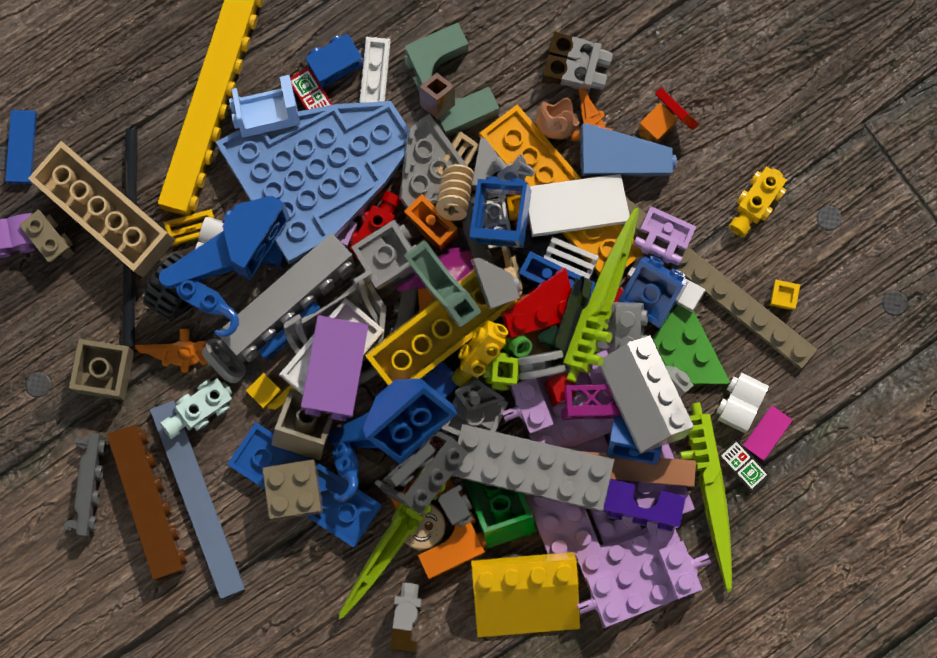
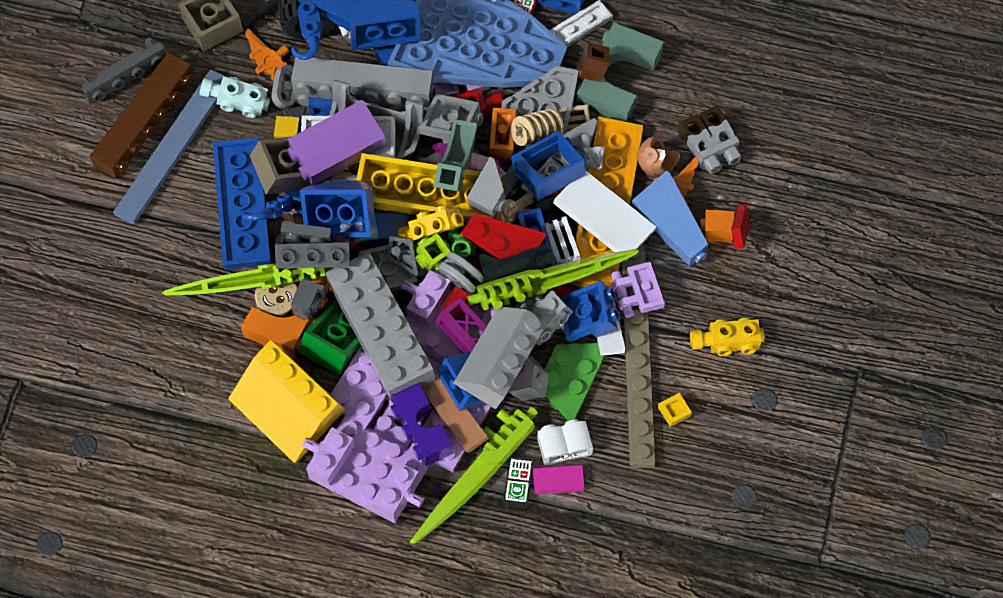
camera: 50 degrees right, 15 degrees down
dark tan brick [263,460,324,521] -> none
light grey hips [390,583,422,654] -> none

